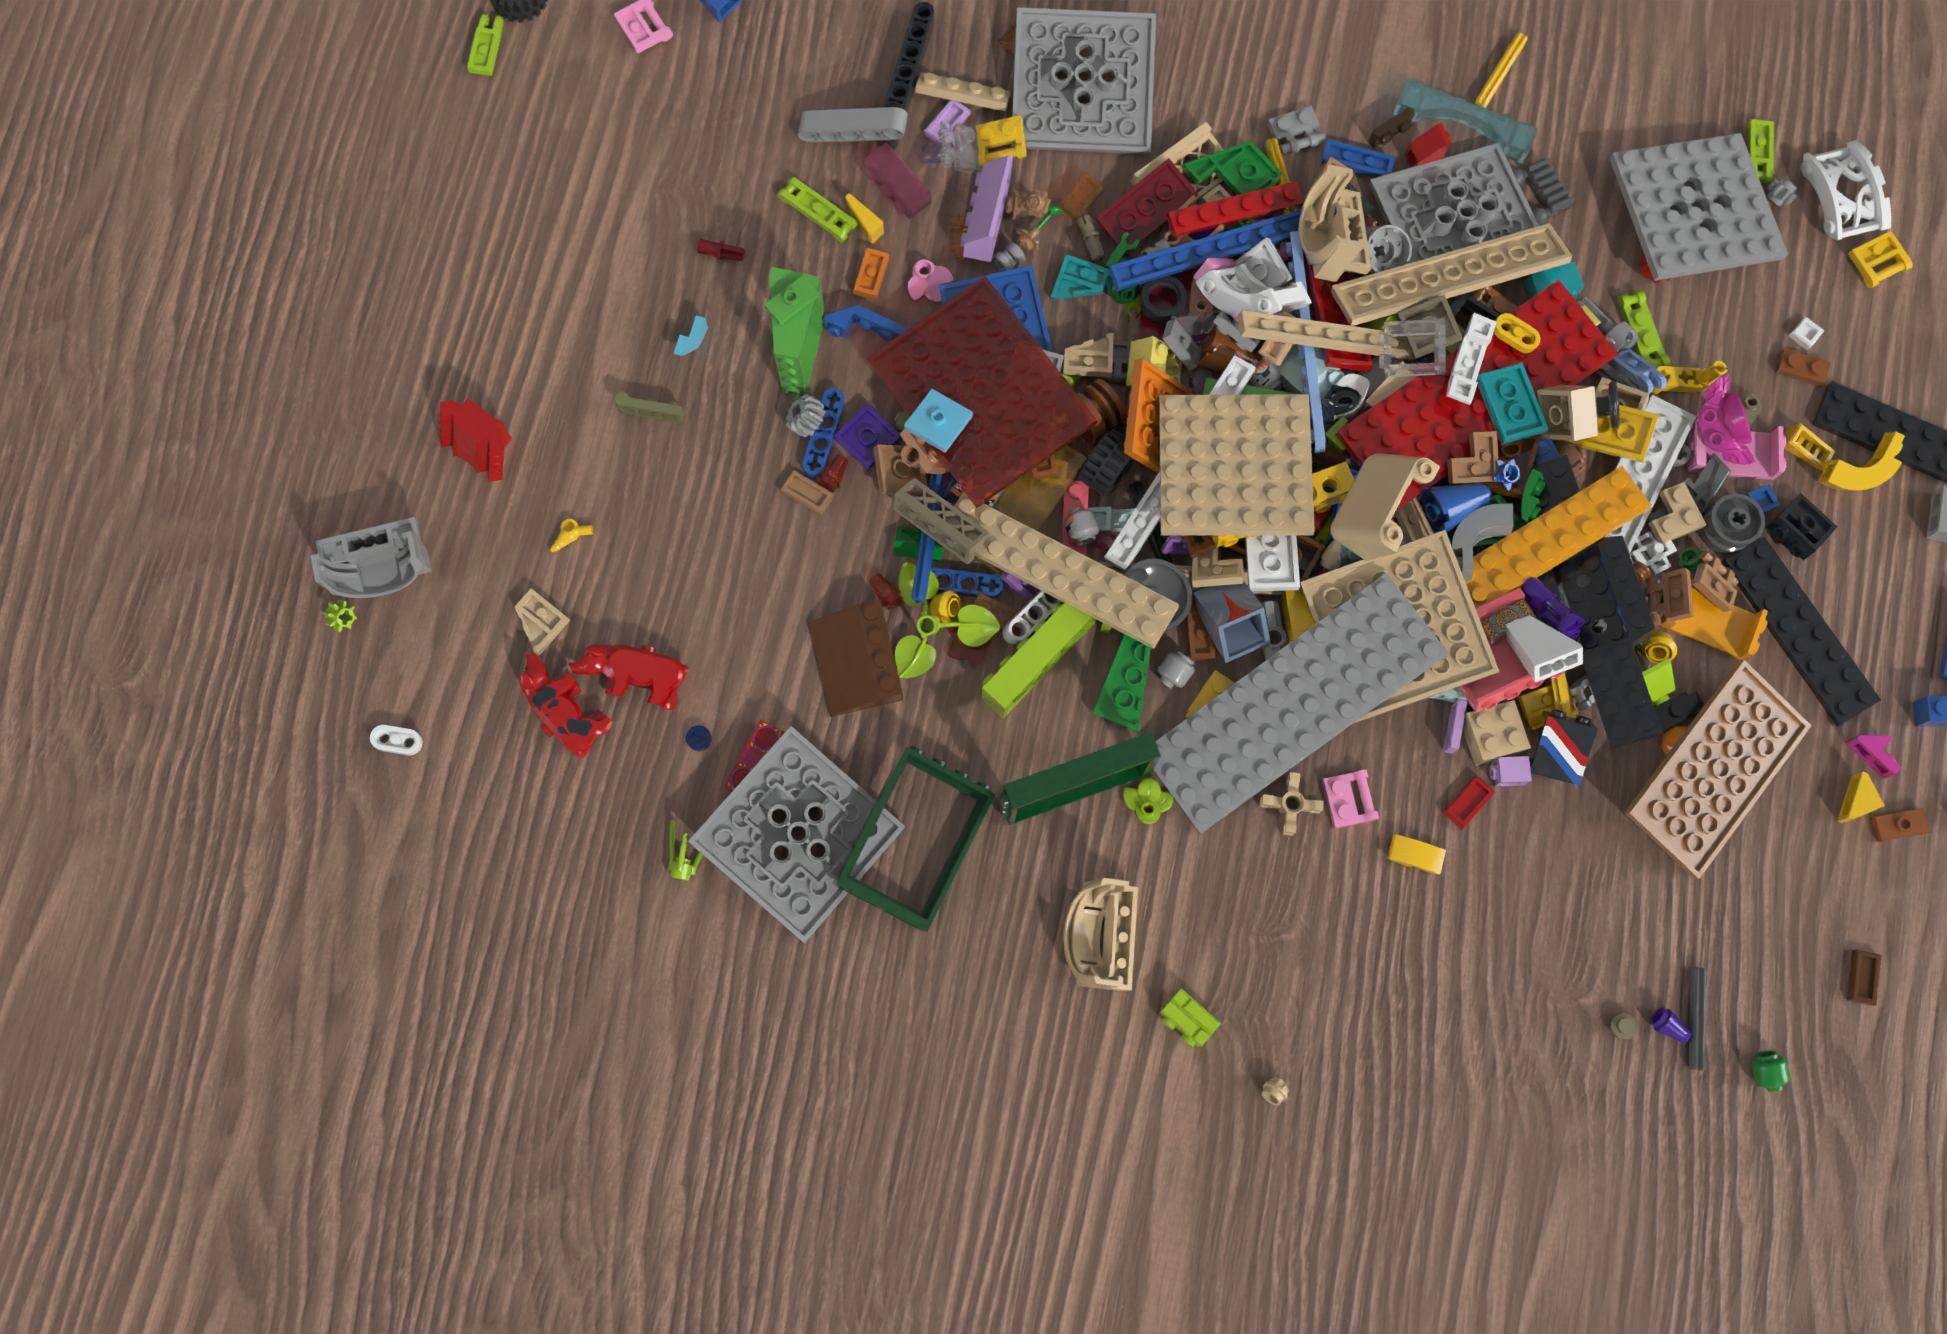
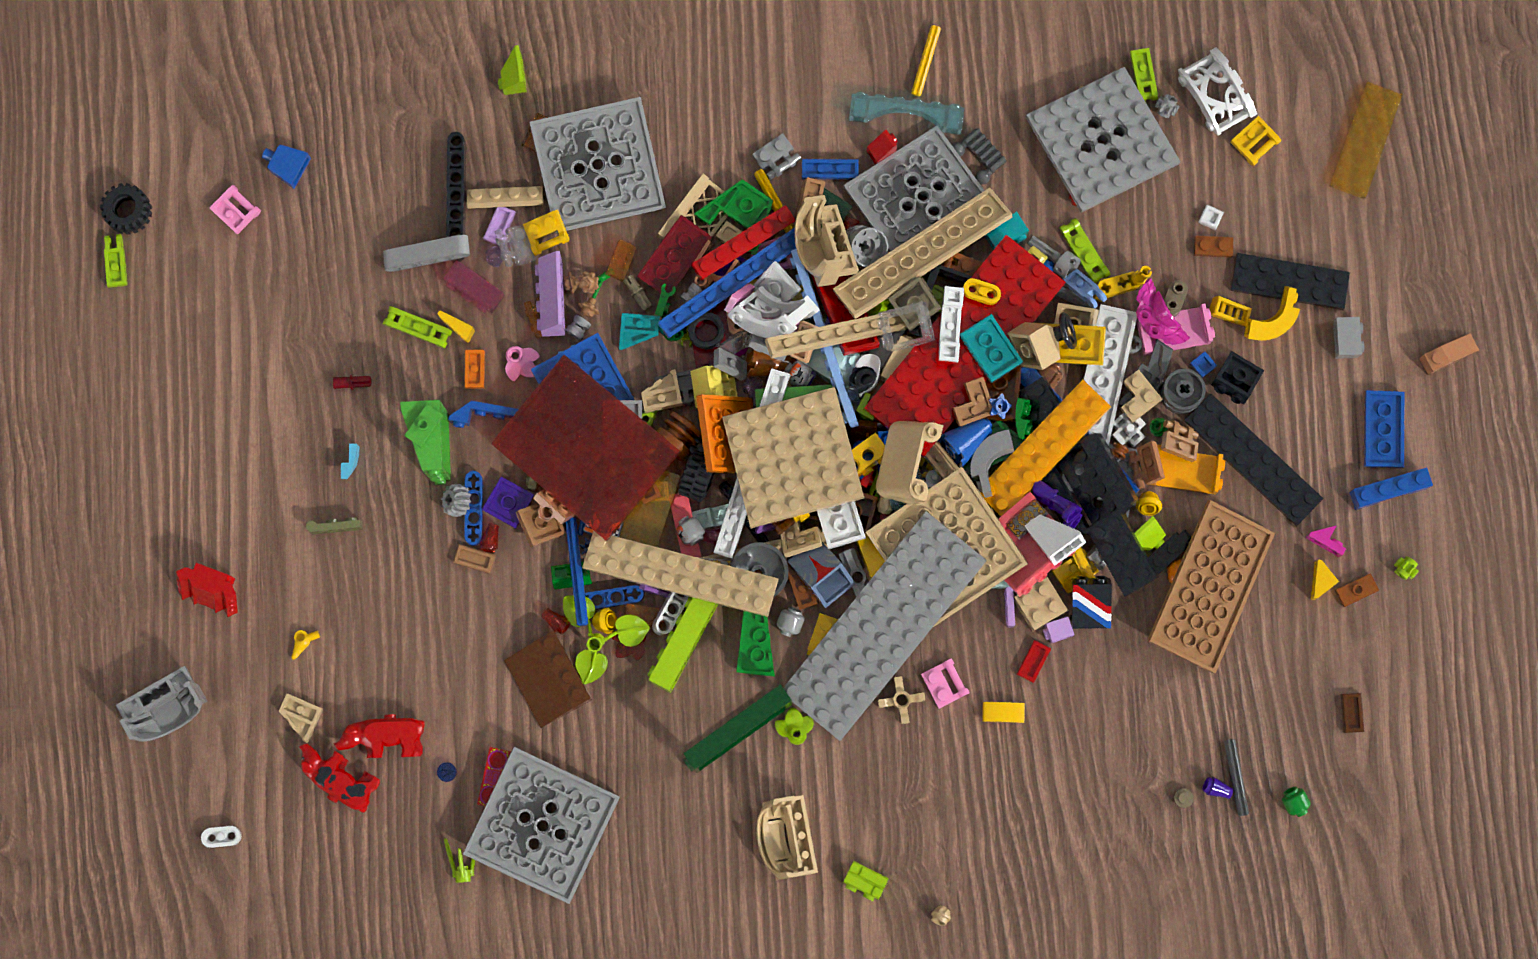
camera: 10 degrees left, 5 degrees up
lime gear [323,599,357,632] -> none
dark green window [833,746,996,932] -> none
dark tan fence [893,478,989,565] -> none
medium azure plate [904,389,973,453] -> none
dark brown plate [1368,107,1415,149] -> none

